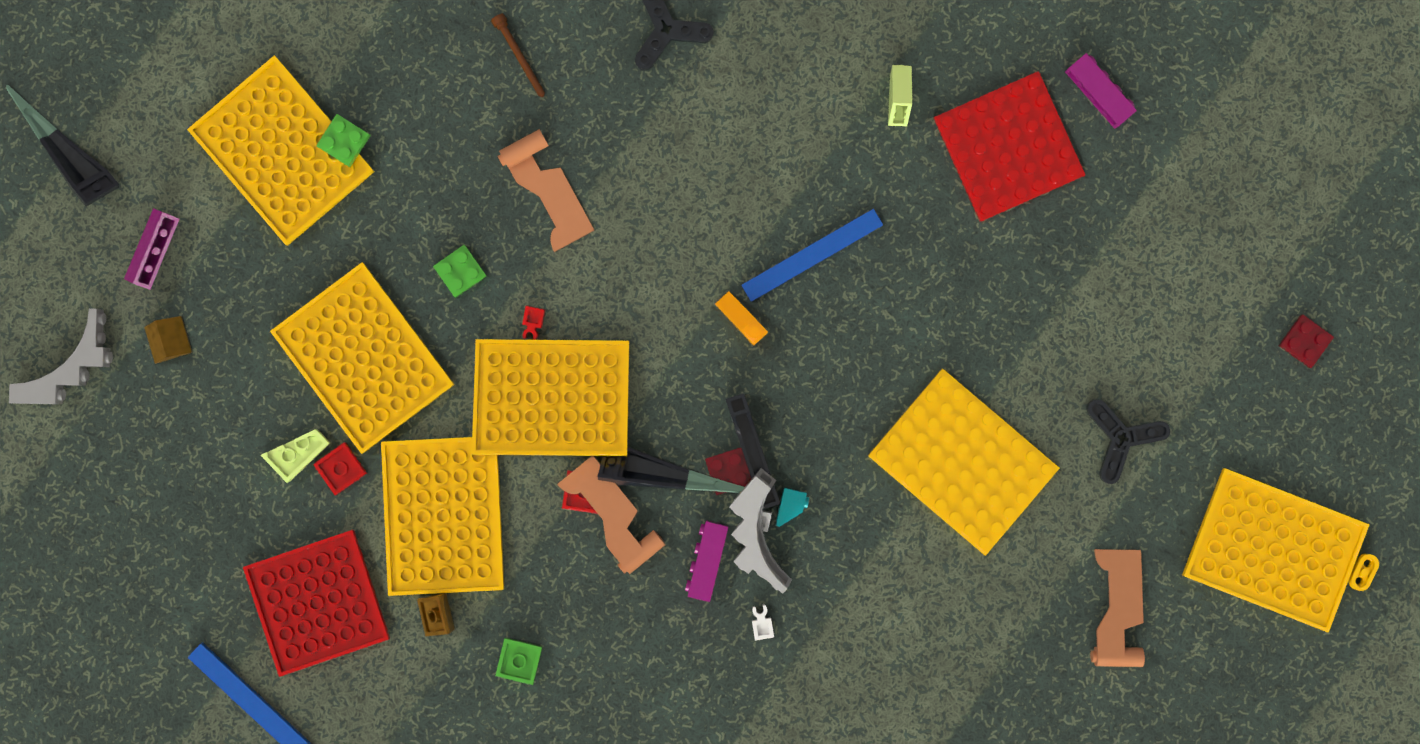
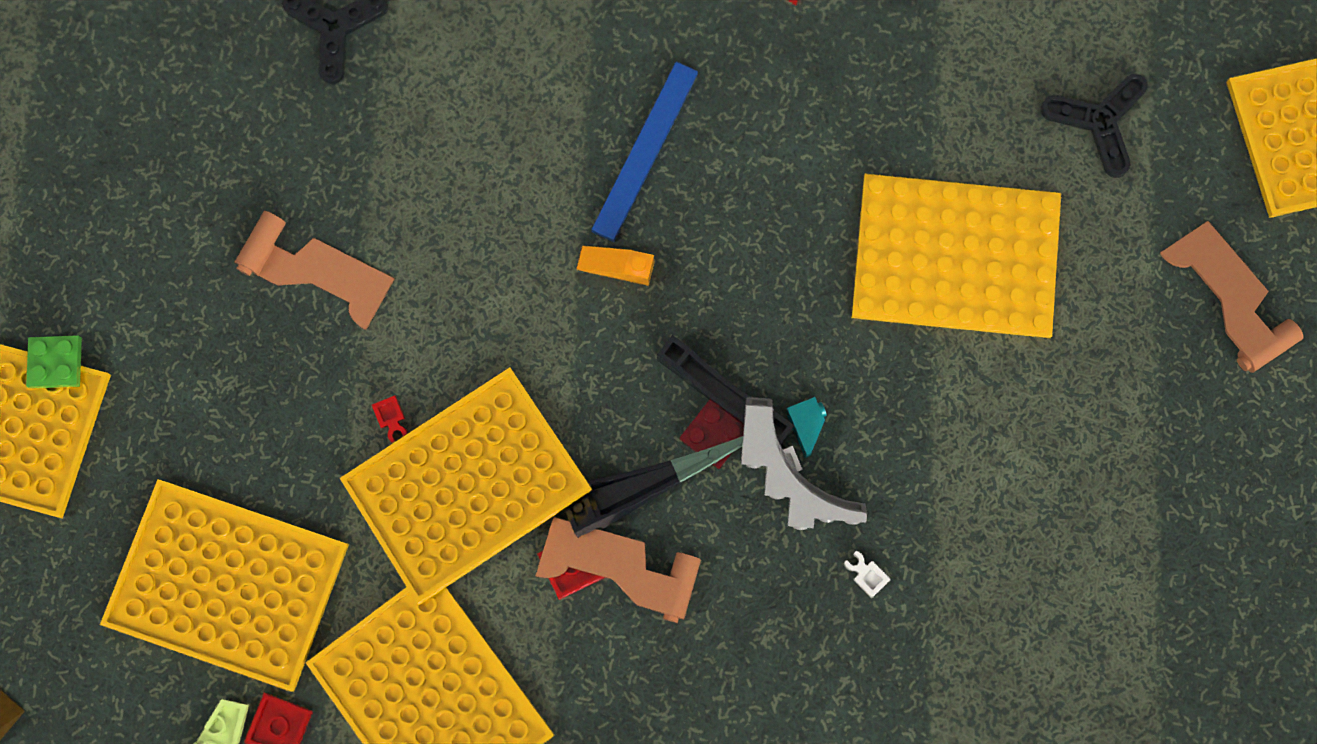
camera: 35 degrees left, 10 degrees down
bright green plate [433,245,487,298] -> none
reddish brown piece [491,13,545,97] -> none
magenta brick [685,520,728,602] -> none

